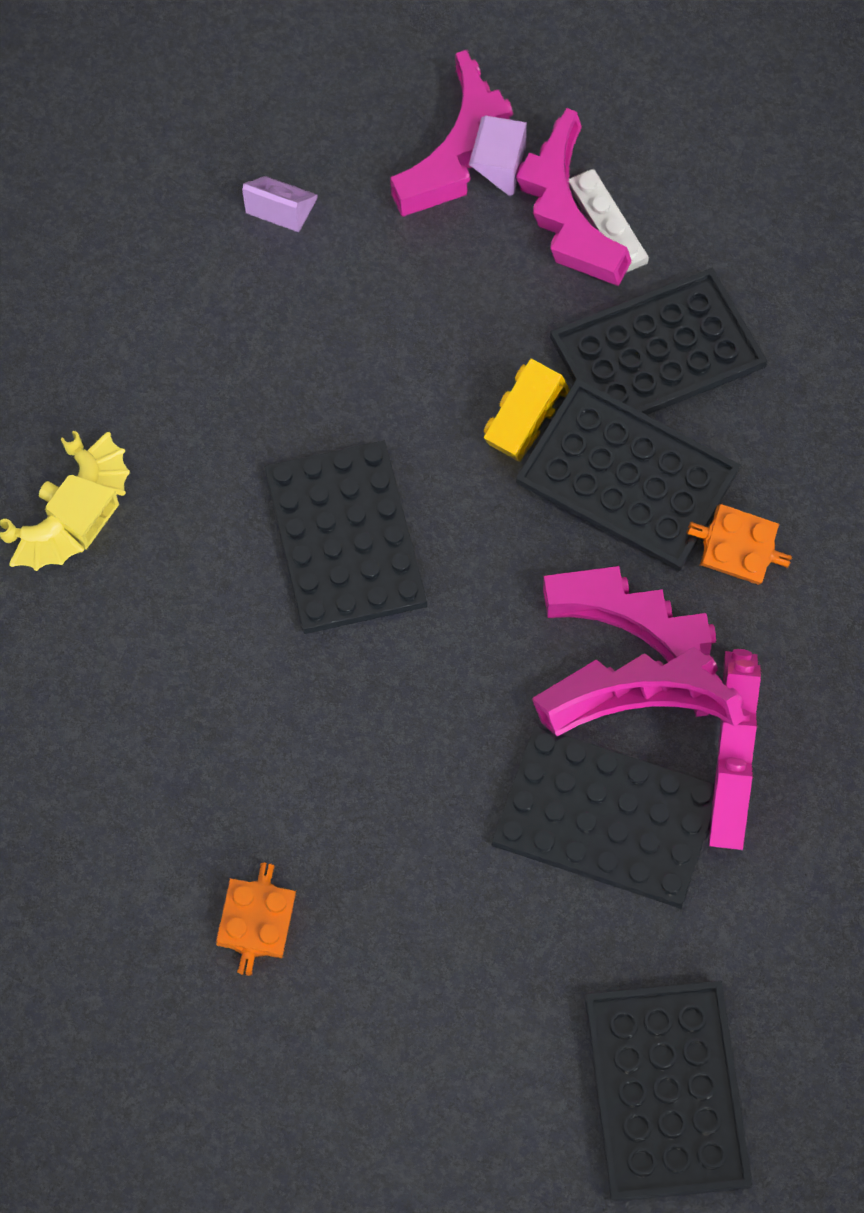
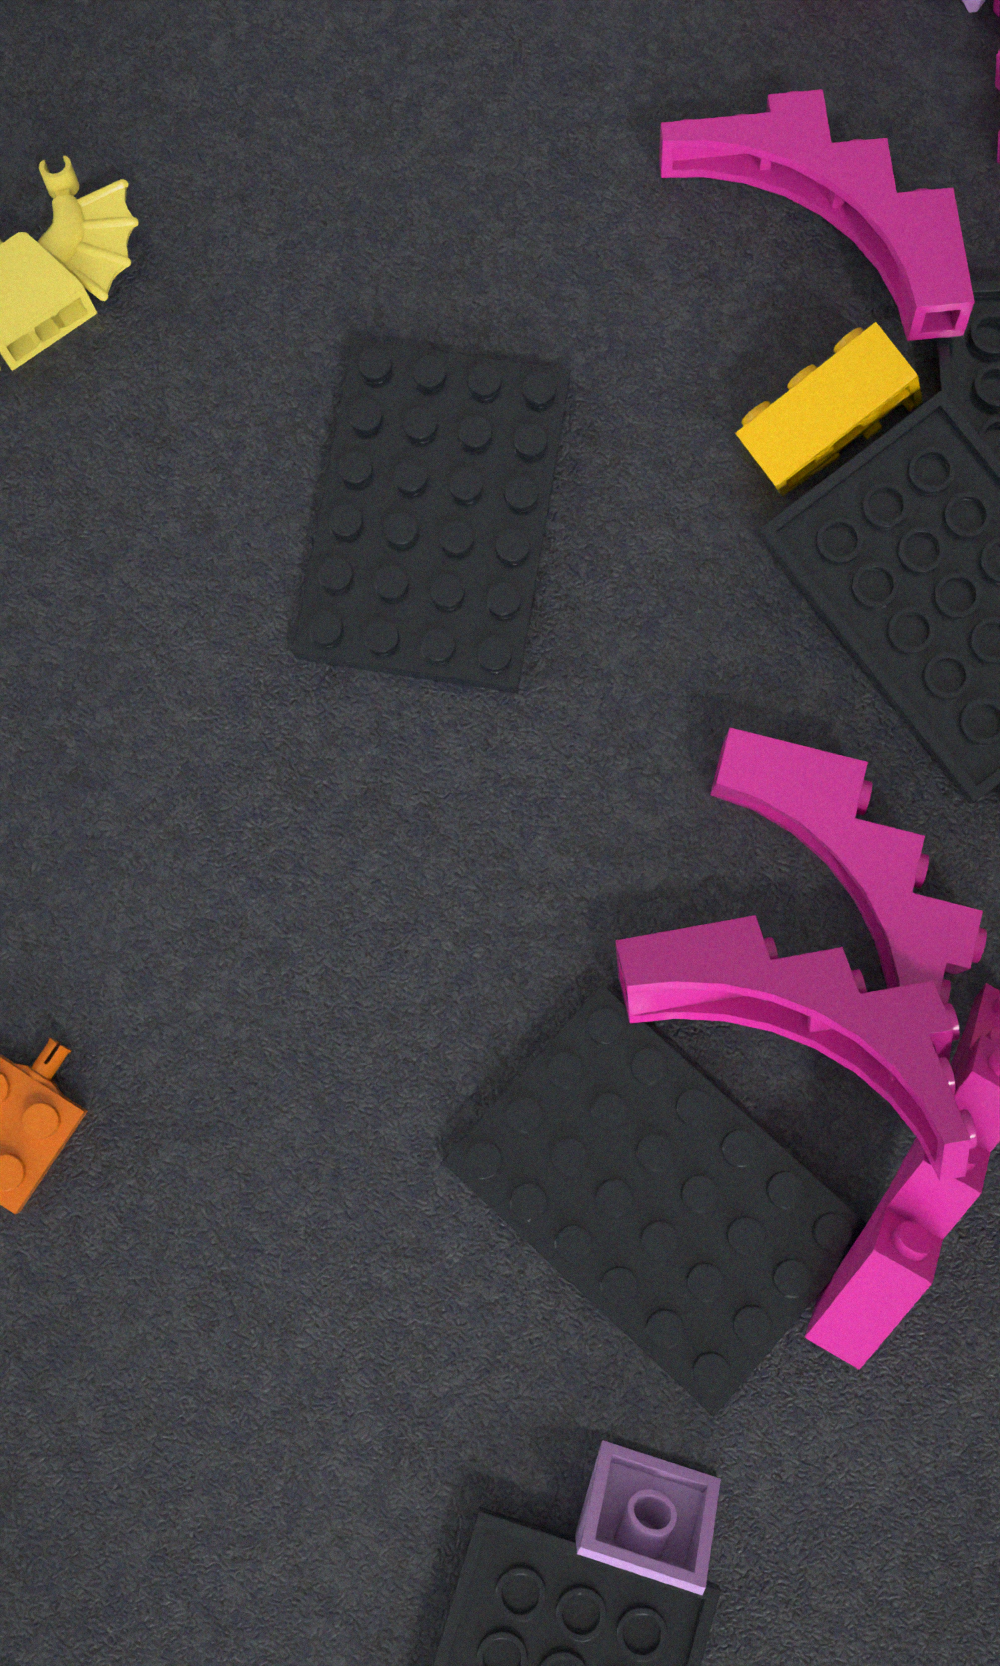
camera: 25 degrees right, 15 degrees up
none -> lavender slope [575,1440,721,1595]
none -> dark pink arch [659,89,975,341]

